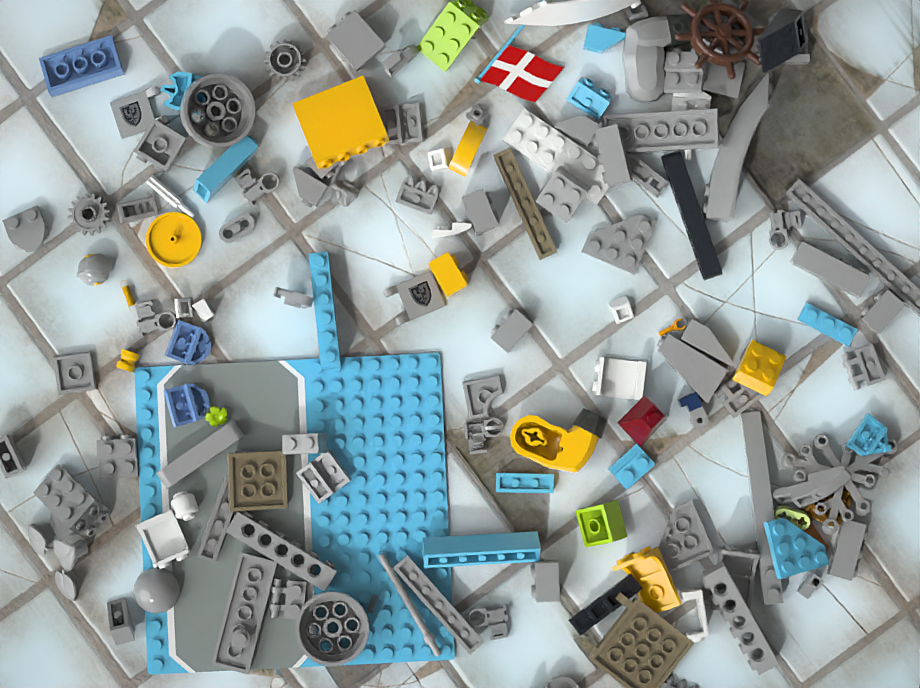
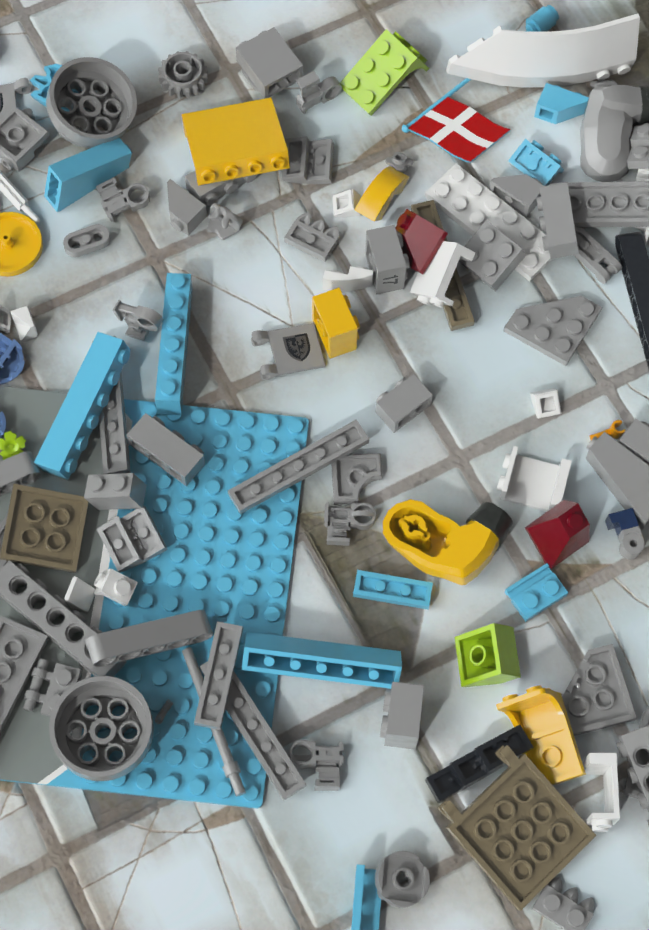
camera: 10 degrees right, 20 degrees down
none -> medium azure brick [34,332,131,480]
none -> white slope [64,576,95,613]
none -> light grey beam [85,610,213,667]
none -> light grey plate [92,336,131,474]
none -> white bracket [94,569,138,606]
none -> light grey brick [127,413,205,486]
none -> light grey plate [194,621,243,730]
none -> light grey plate [228,419,369,514]
none -> slope [395,209,448,275]
none -> white panel [410,241,475,308]

